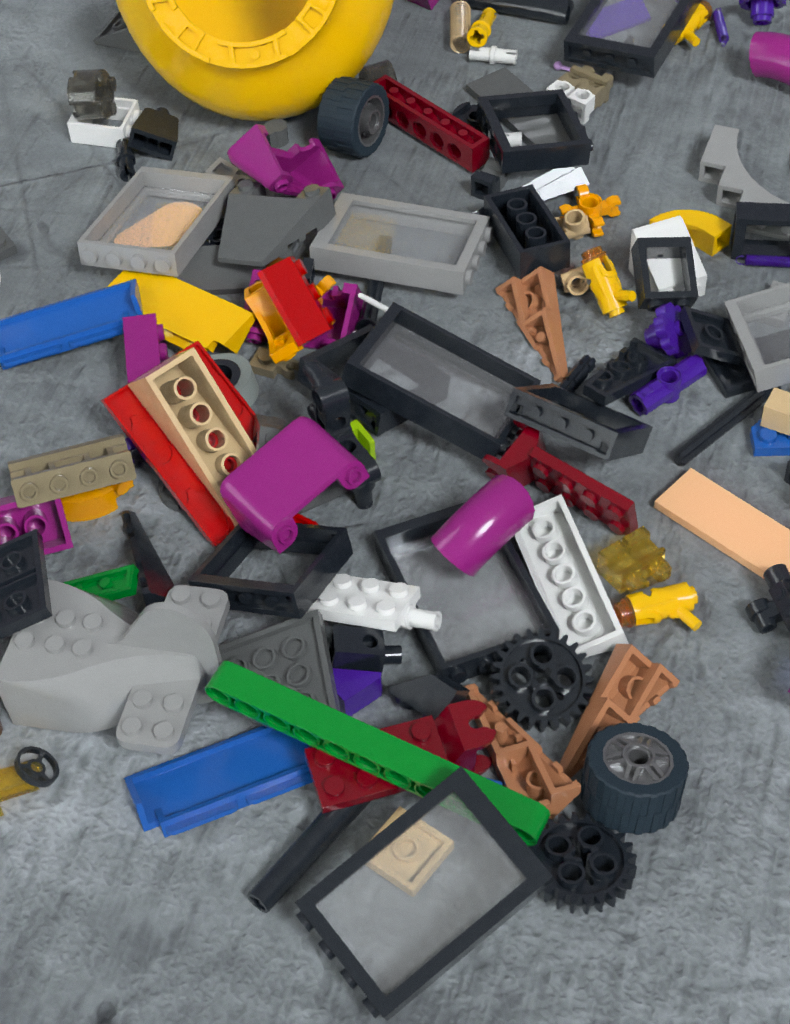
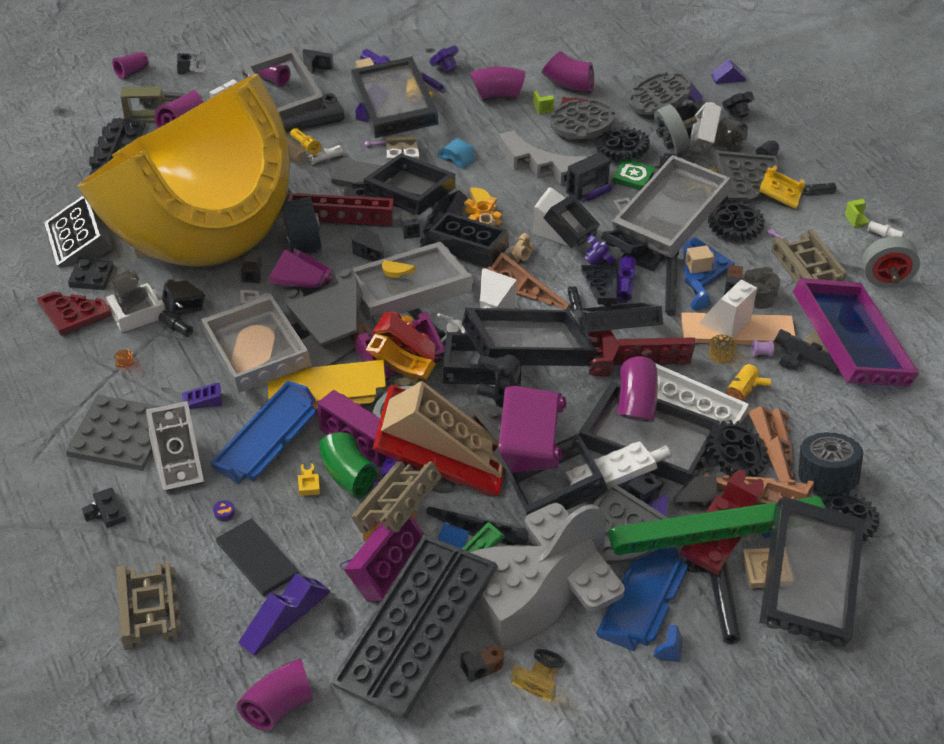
camera: 45 degrees left, 5 degrees down
yellow piece [581,246,636,318] -> none
clear yellow hips [597,526,672,594] -> none
yellow arch [649,210,732,257] -> none
none -> dark red plate [37,292,112,336]
none -> black plate [68,258,114,290]
none -> clear orange plate [114,349,134,367]
none -> dark purple slope [182,383,222,409]
none -> yellow plate [298,463,320,496]
none -> green brick [319,432,377,498]
none -> black slope [352,229,384,262]
none -> yellow tile [382,260,416,278]
none -> dark azure cylinder [437,138,475,169]
none -> blue tile [438,522,470,549]
none -> yellow tile [470,188,490,204]
none -> white slope [480,268,517,333]
none -> blue tile [654,625,683,662]
none -> blue tile [690,279,711,310]
none -> white slope [700,280,757,340]
none -> clear yellow wheel [708,334,736,363]
none -> lavender bush [751,340,774,357]

